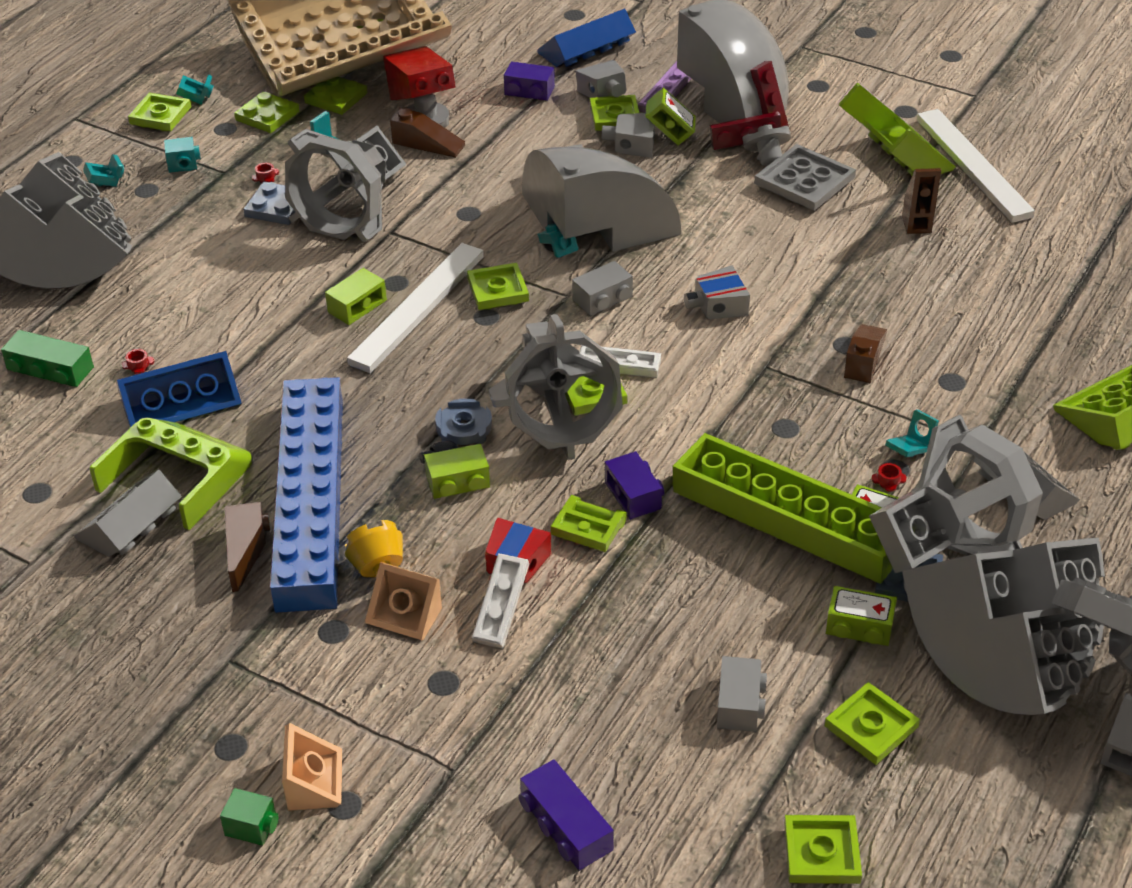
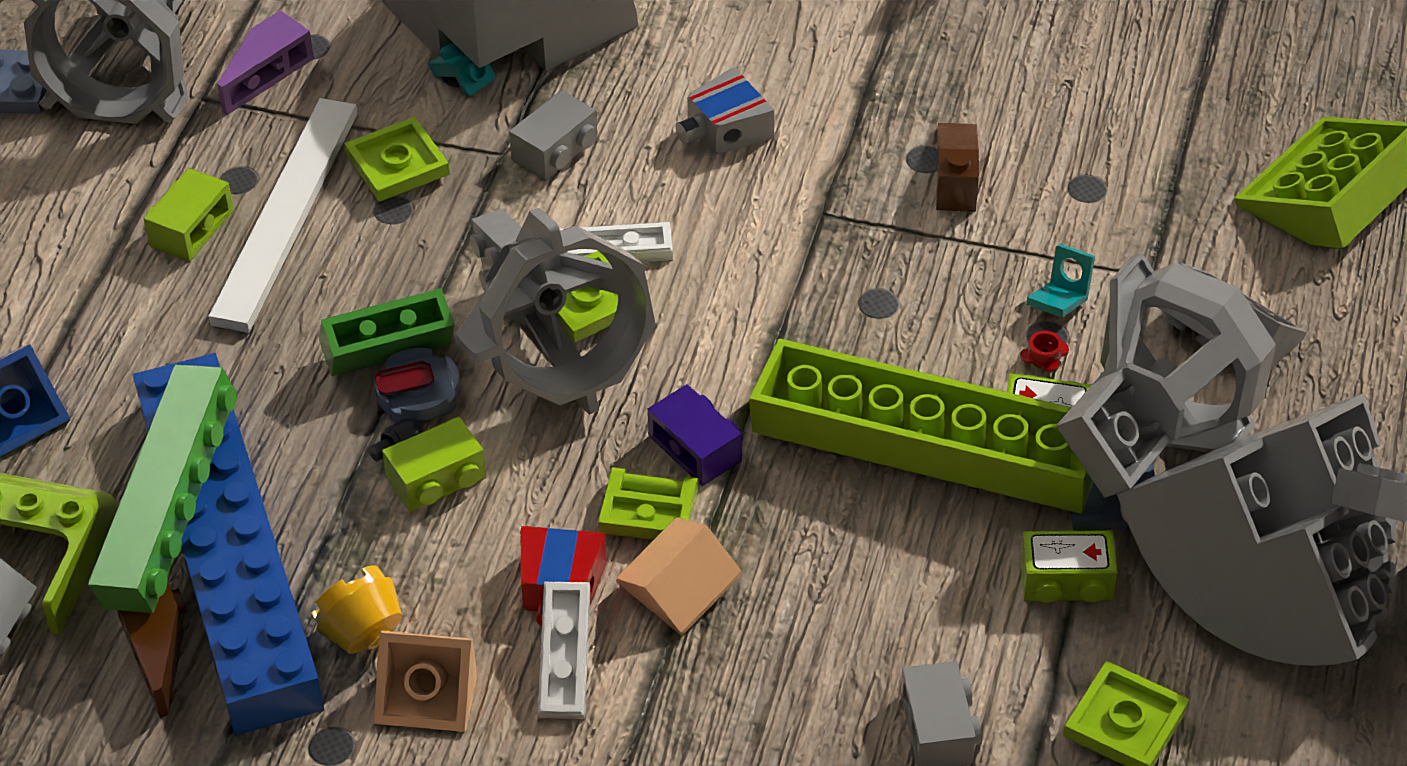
camera: 15 degrees left, 5 degrees up
none -> bright green brick [88,365,237,613]
none -> medium lavender slope [217,10,314,115]
none -> bright green brick [319,288,454,376]
none -> dark red piece [374,361,435,396]
none -> light nougat slope [616,517,742,636]

